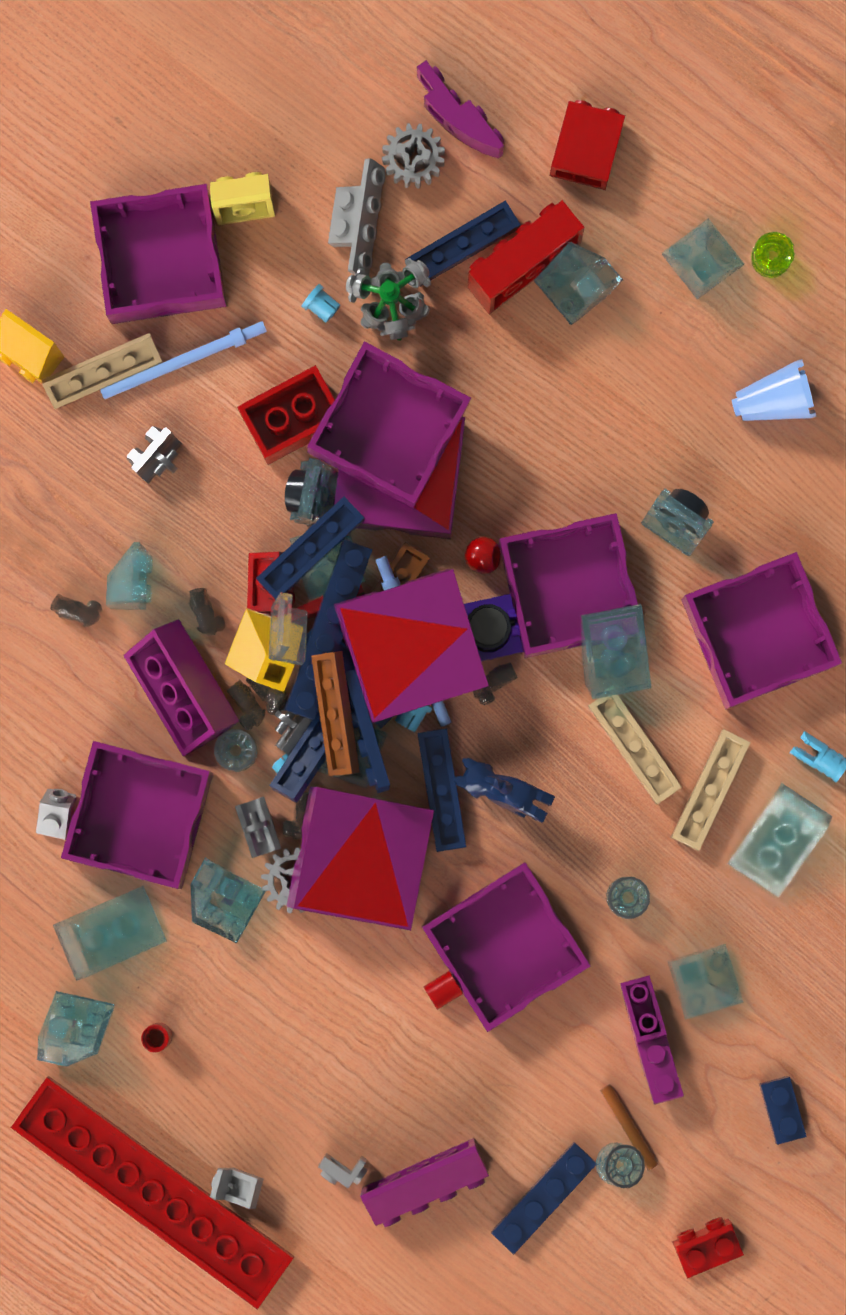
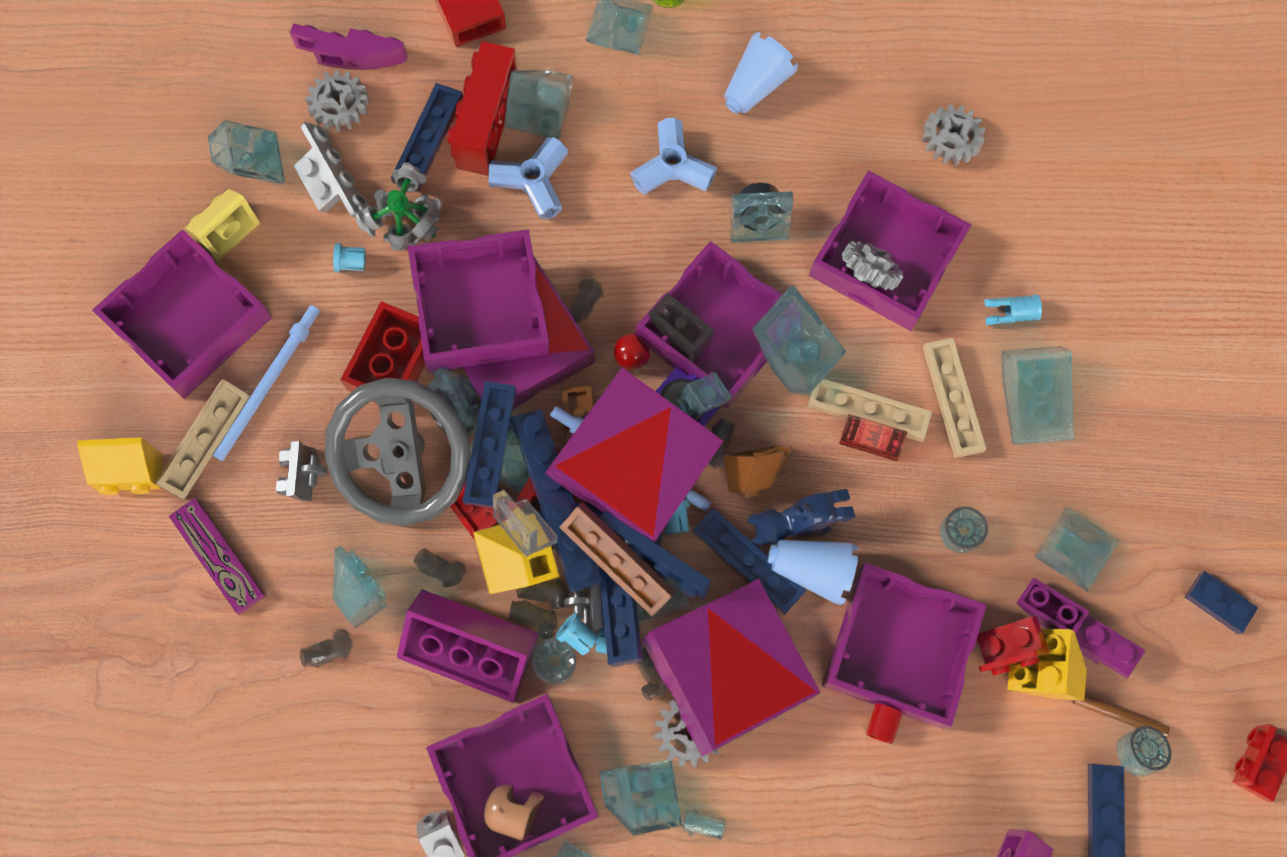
camera: 45 degrees left, 10 degrees down
flat silver hips [235,797,281,858] -> none
none -> magenta tile [168,498,265,615]
none -> clear light blue slope [208,120,285,184]
none -> dark grey piece [325,378,471,526]
none -> nougat helmet [484,784,545,842]
none -> light blue piece [489,137,568,220]
none -> medium azure bush [556,613,598,655]
none -> clear smoke arm [568,278,604,324]
none -> light blue piece [630,118,717,195]
none -> clear smoke slope [648,293,714,363]
none -> clear light blue bracket [676,372,732,421]
none -> clear light blue pin [682,809,725,840]
none -> dark orange slope [724,445,792,497]
none -> light blue cone [767,540,858,605]
none -> clear red tile [839,414,907,461]
none -> light grey gear [842,241,904,290]
none -> red bracket [977,616,1049,676]
none -> yellow slope [1007,629,1087,701]

